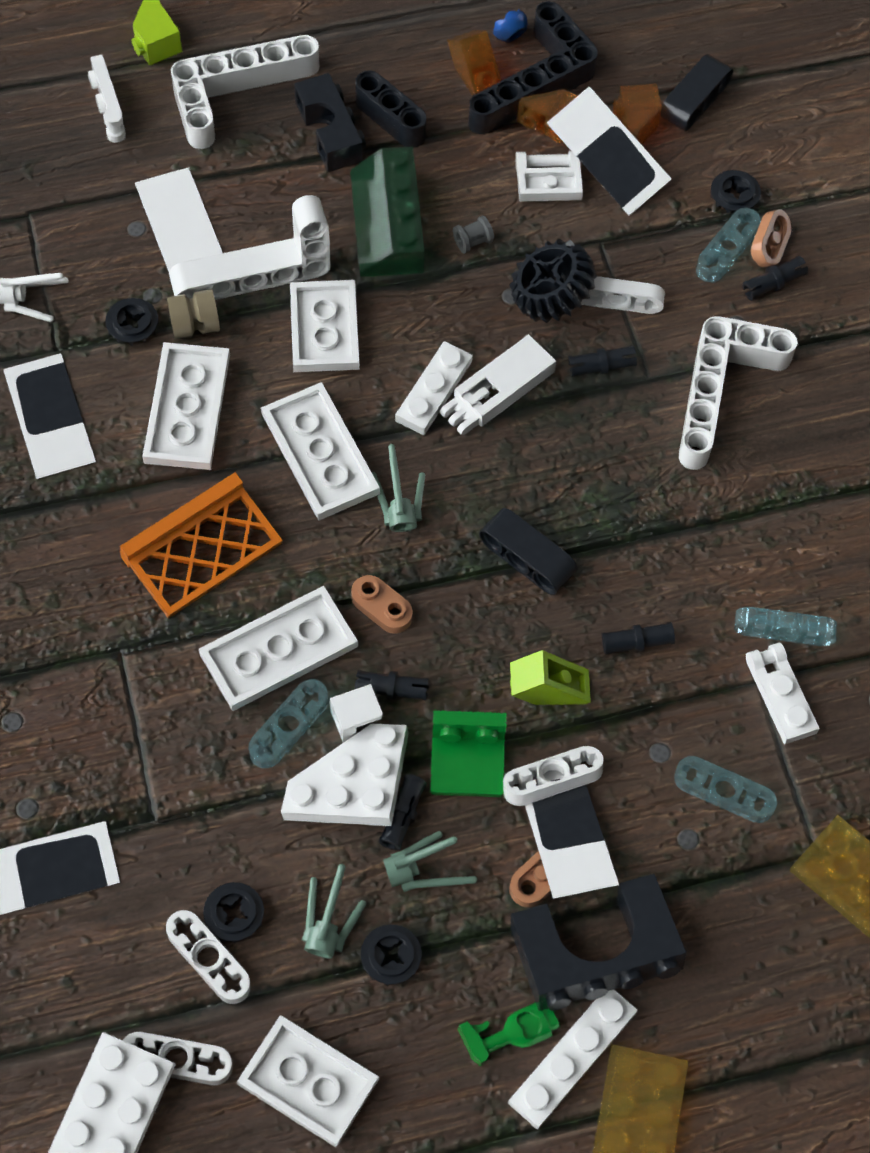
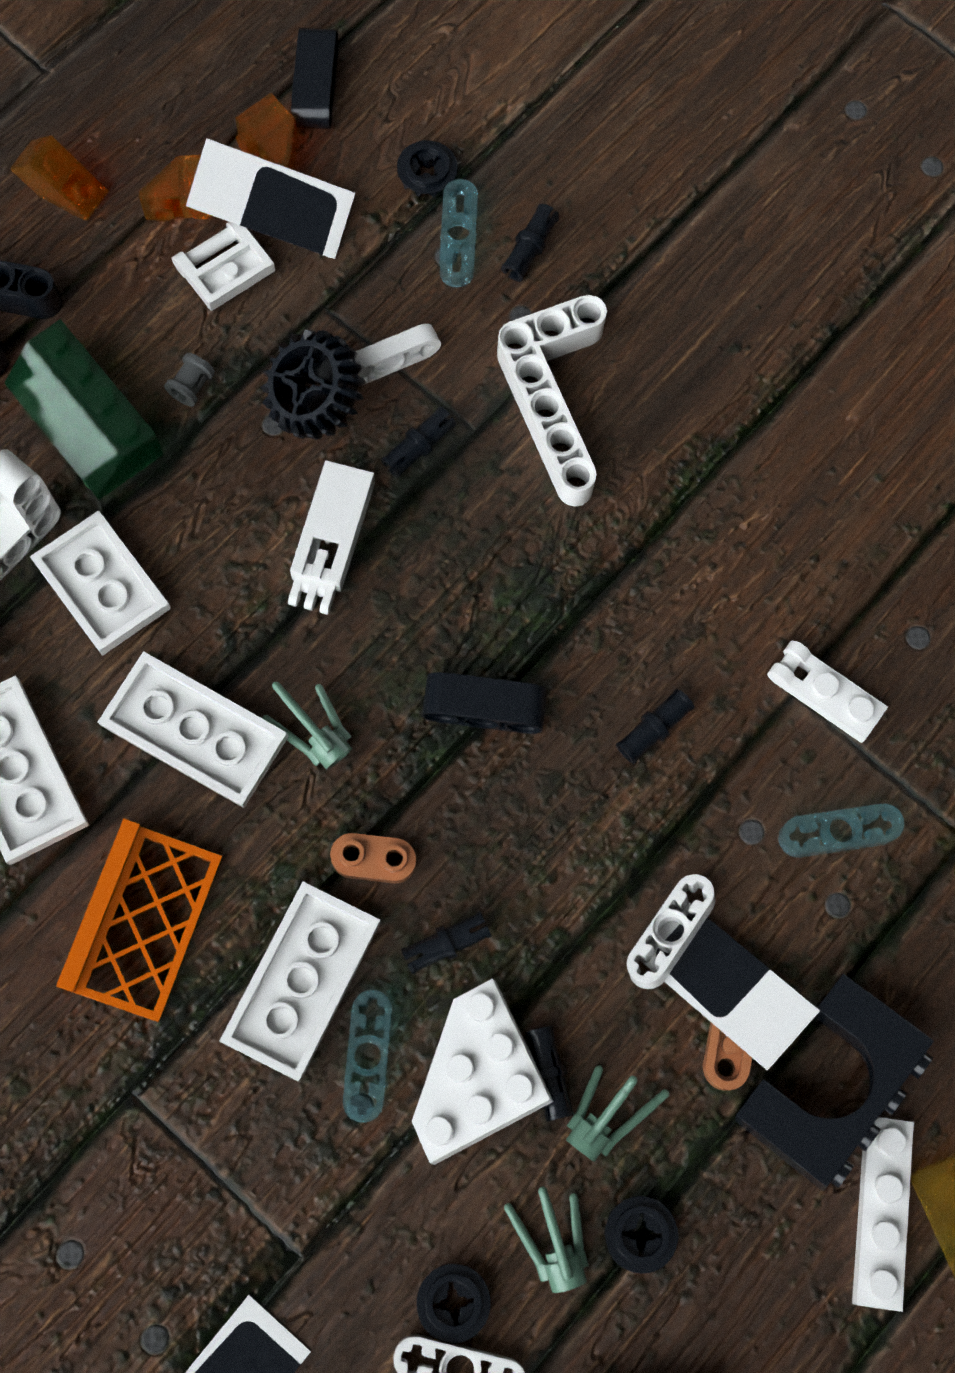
camera: 35 degrees left, 10 degrees up
white panel [330,684,383,743] -> none
white plate [395,341,473,435] -> none
green bracket [431,710,507,797] -> none
green piece [458,1002,560,1067] -> none
black beam [468,1,598,135] -> none
blue plate [492,9,528,43] -> none
lime slope [510,650,591,705] -> none
clear light blue beam [734,607,837,646] -> none
nougat plate [751,209,791,268] -> none

